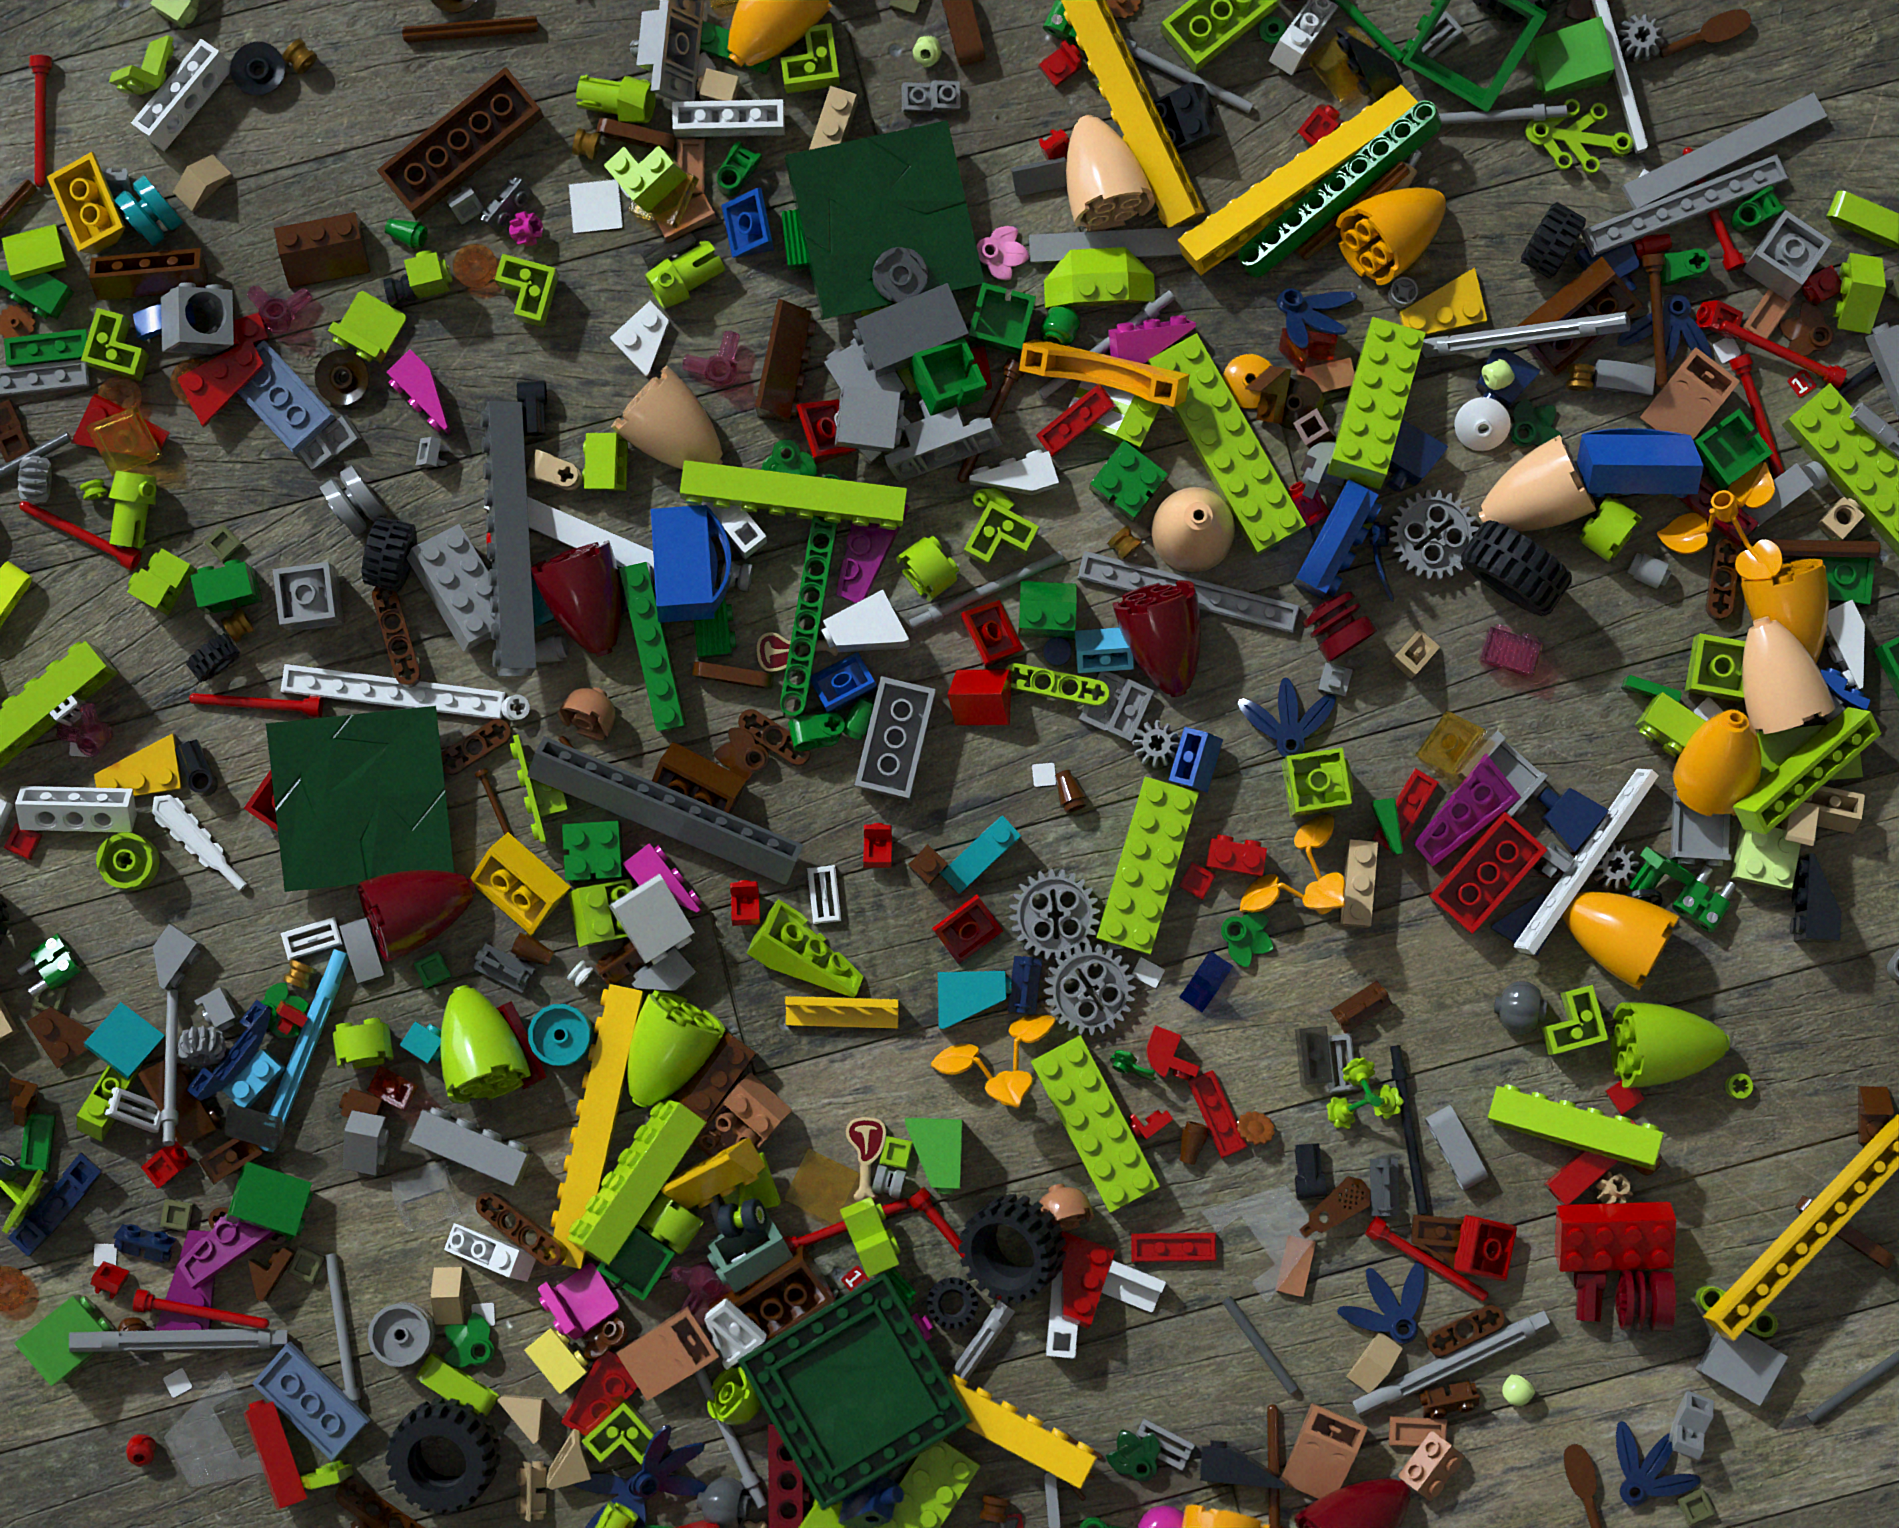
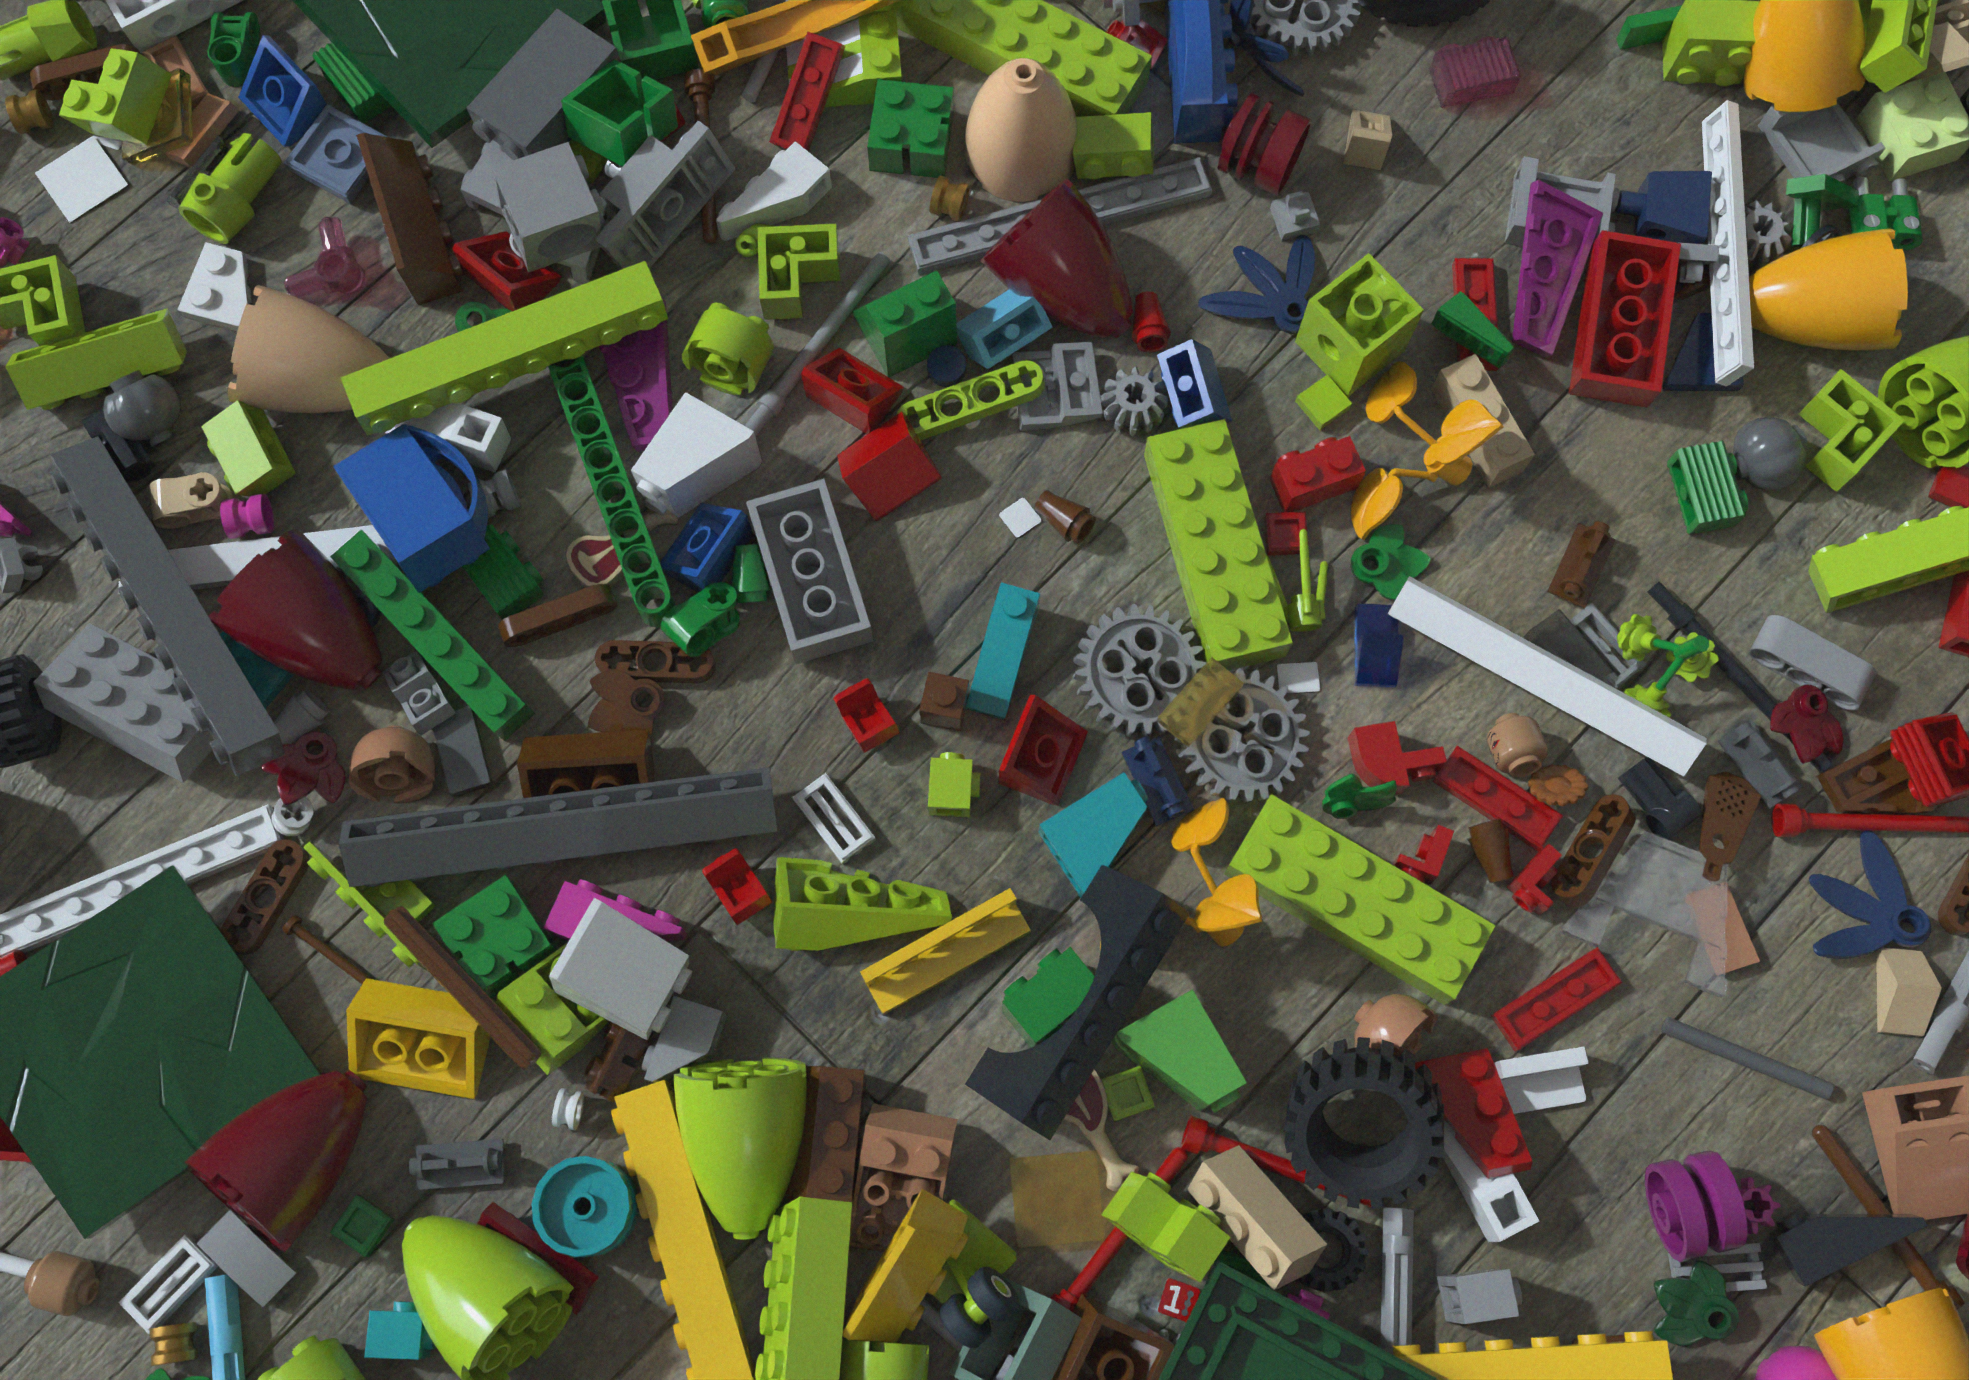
camera: 35 degrees left, 10 degrees down
reddish brown beam [372,587,421,688] -> none
reddish brown cone [510,932,554,966] -> none
light grey wheel [871,1165,906,1199] -> none
dark grey tile [872,247,928,303] -> none
clear yellow slope [1415,710,1487,781] -> none
none -> lime brick [5,308,187,410]
none -> medium nougat head [24,1251,99,1316]
none -> dark grey plant [103,370,181,447]
none -> dark pink wheel [220,494,274,539]
none -> dark red plate [262,732,346,805]
none -> sand blue plate [284,104,387,204]
none -> light grey slope [383,650,456,736]
none -> reddish brown axle [384,906,542,1070]
none -> dark grey tile [433,706,493,797]
none -> lime brick [928,752,981,817]
none -> black arch [965,865,1190,1140]
none -> green piece [1002,947,1095,1048]
none -> lime brick [1073,112,1154,179]
none -> red cone [1132,291,1171,353]
none -> clear yellow tile [1157,657,1244,748]
none -> tan brick [1187,1145,1327,1291]
none -> lime plant [1267,529,1328,632]
none -> lime tile [1295,374,1352,430]
none -> white tile [1388,576,1707,777]
none -> light grey brick [1437,1269,1522,1324]
none -> medium nougat head [1487,713,1548,777]
none -> red bracket [1507,844,1562,915]
none -> reddish brown beam [1551,794,1636,907]
none -> magenta wheel [1644,1150,1748,1262]
none -> green brick [1667,440,1748,535]
none -> dark pink gear [1738,1177,1781,1234]
none -> dark red plate [1770,684,1844,764]

